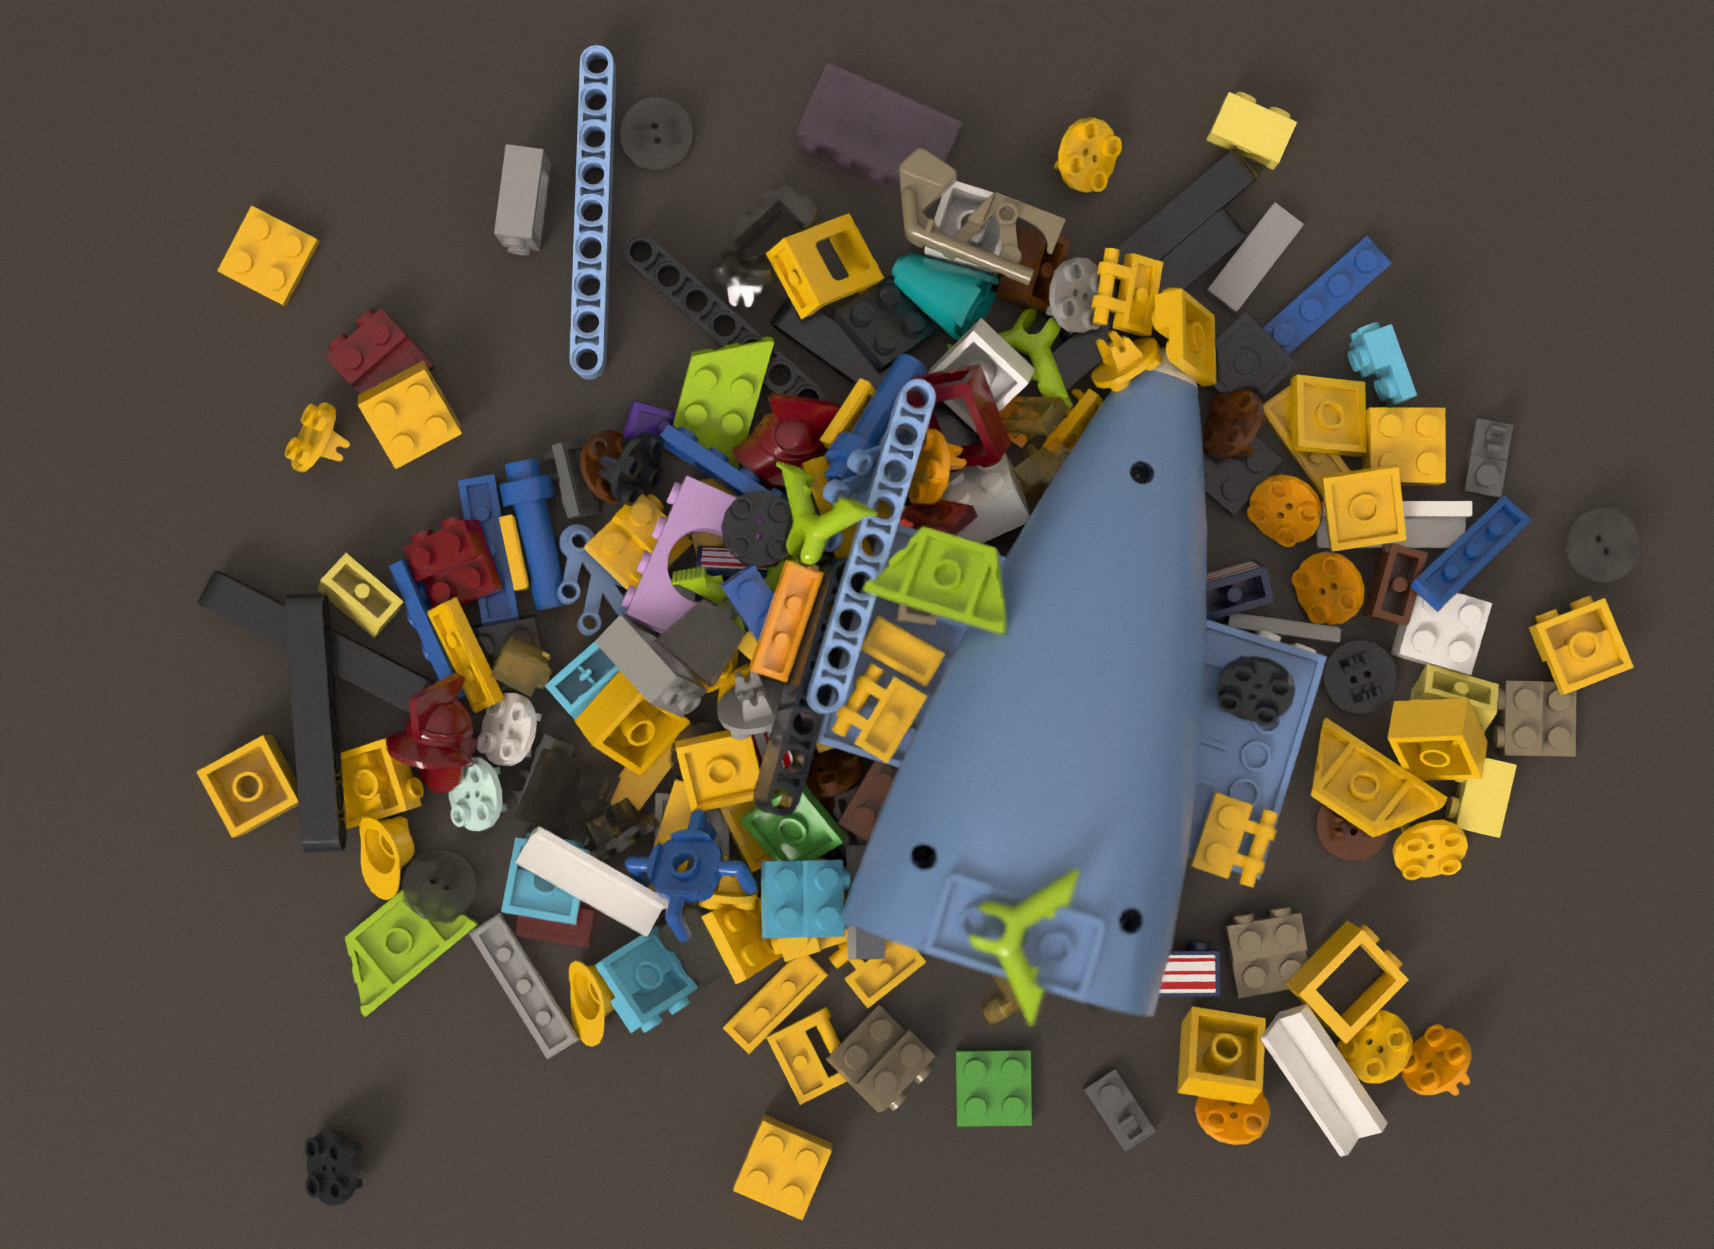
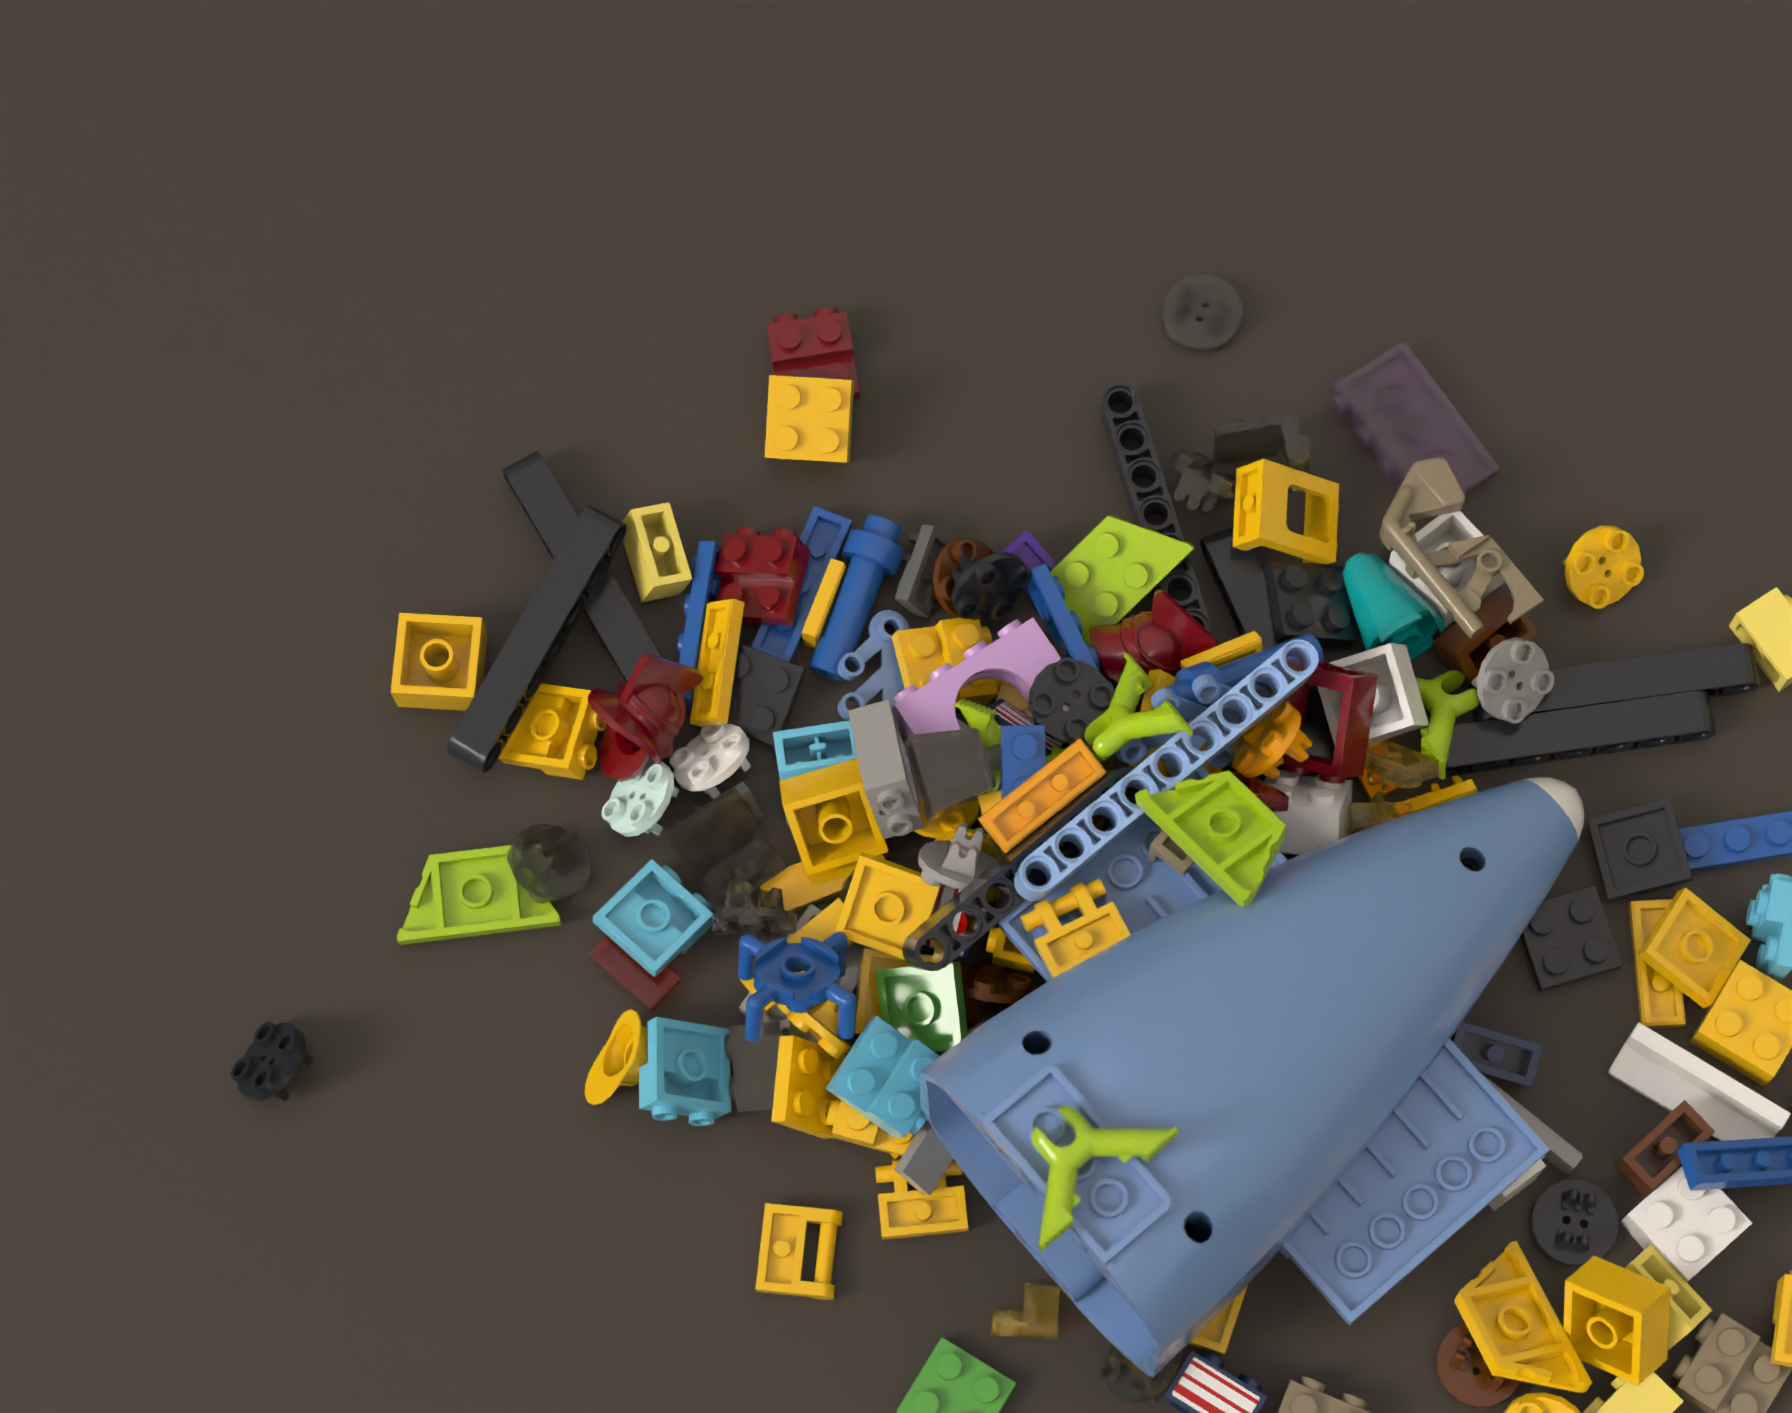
camera: 40 degrees right, 15 degrees down
yellow plate [217,205,320,307] -> none
yellow plate [285,402,350,472] -> none
yellow piece [359,816,415,900] -> none
light grey tile [469,912,580,1060] -> none
clear yellow brick [490,634,553,697] -> none
light grey window [494,144,552,256] -> none
white panel [514,827,669,936] -> none
light blue beam [570,45,617,380] -> none
yellow tile [723,955,828,1054] -> none
yellow brick [733,1114,832,1220] -> none
dark tan plate [826,1005,936,1113] -> none
yellow tile [860,615,946,688] -> none
yellow plate [1091,248,1164,336] -> none
yellow plate [1091,330,1163,392] -> none
yellow plate [1152,288,1216,387] -> none
yellow plate [1189,792,1278,888] -> none
reddish brown plate [1202,389,1266,459] -> none
light grey tile [1206,202,1304,313] -> none
black plate [1216,655,1295,726] -> none
light orange plate [1247,474,1323,547] -> none
light orange plate [1292,551,1365,625] -> none
yellow plate [1321,464,1407,552] -> none

